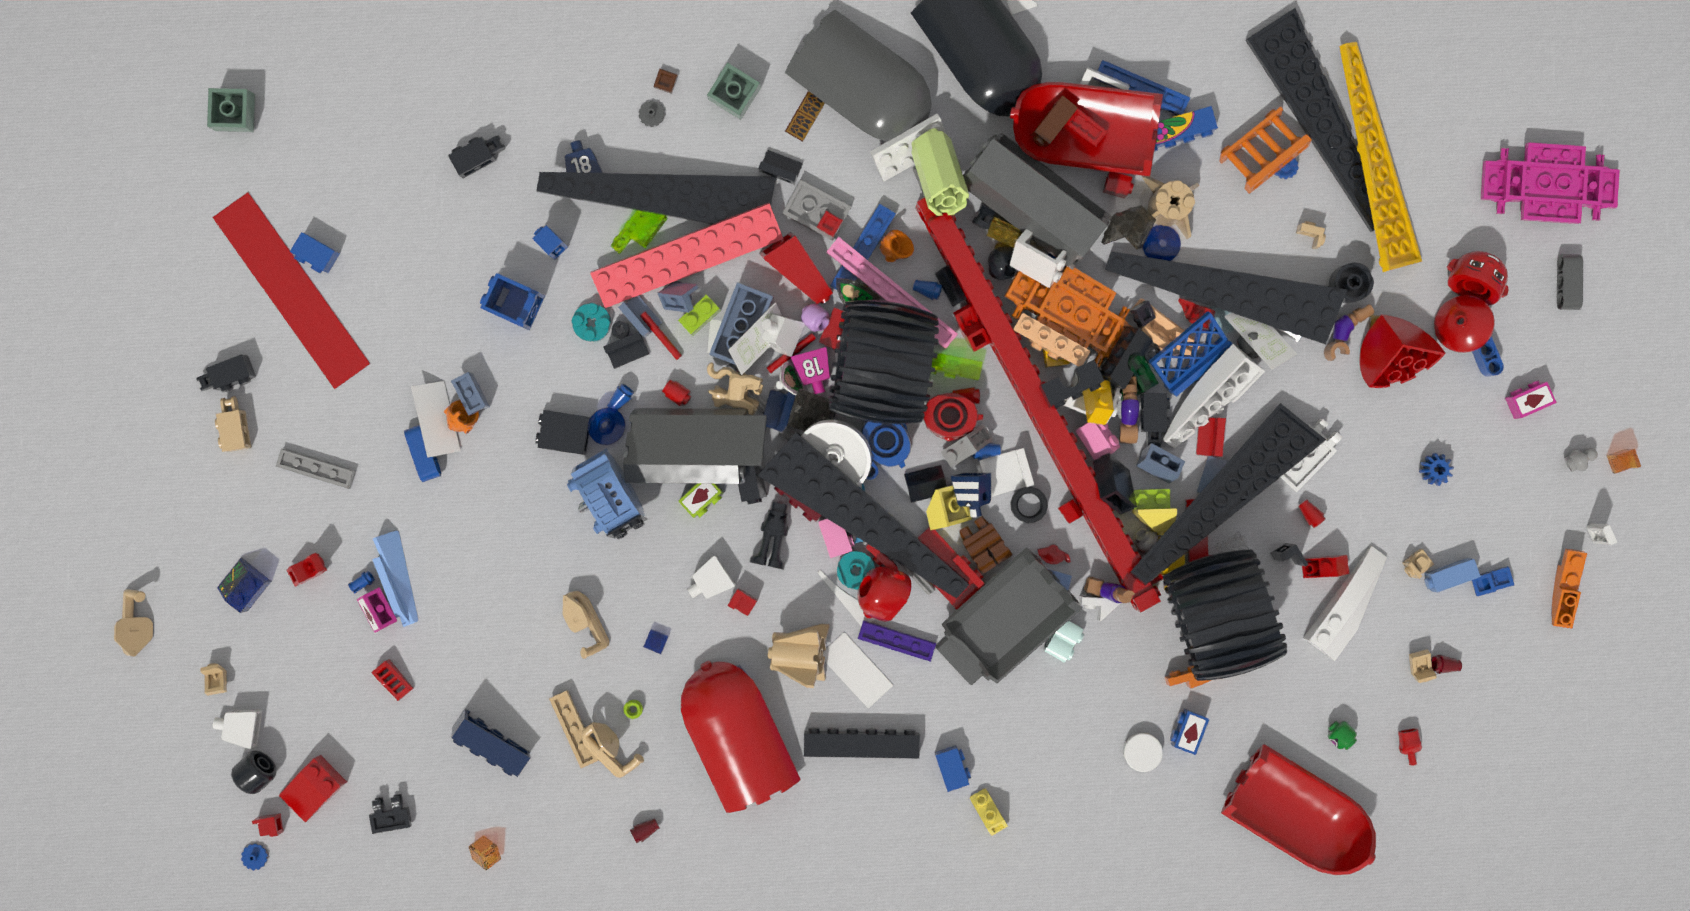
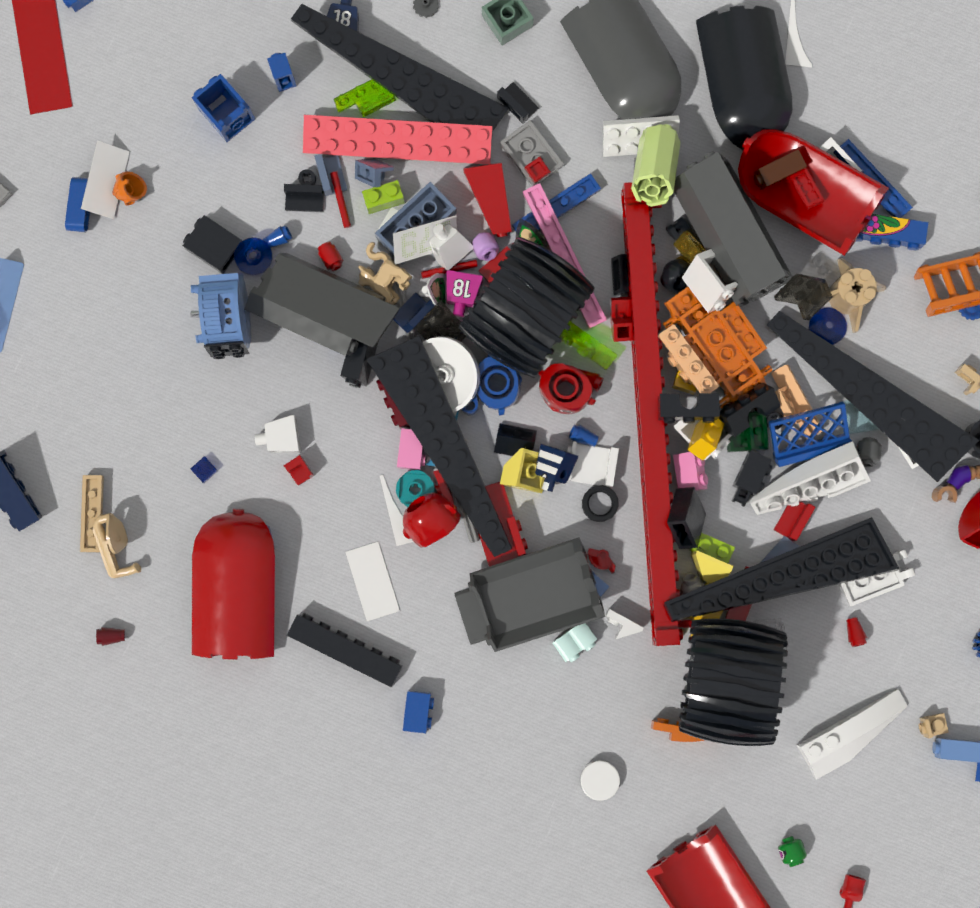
camera: 25 degrees right, 5 degrees down
sand blue panel [451,372,490,415] -> none
tan piece [563,591,609,659] -> none
teal plate [571,303,611,342] -> none
lime plate [624,699,643,719] -> none
brick [678,483,723,518] -> none
black piece [749,502,789,570] -> none
tan brick [768,624,829,688] -> none
sticker [785,91,825,142] -> none
dark purple tile [858,620,936,662] -> none
orange helmet [879,230,914,262] -> none
blue cone [913,280,942,300] -> none
light grey bracket [941,424,994,468] -> none
reddish brown hips [959,516,1013,575] -> none
light yellow bracket [970,788,1008,836] -> none
red tile [1058,499,1084,524] -> none
medium nougat piece [1084,577,1135,603] -> none
red brick [1102,172,1134,199] -> none
piece [1119,376,1139,444] -> none
black tile [1130,301,1156,327] -> none
sand blue brick [1136,443,1185,484] -> none
brick [1170,708,1209,755] -> none
red slope [1178,298,1216,329] -> none
white sticker [1224,313,1297,370] -> none
black panel [1270,543,1309,566] -> none
red slope [1302,555,1349,578] -> none
tan bracket [1409,649,1437,683] -> none
dark red cone [1431,655,1462,674] -> none

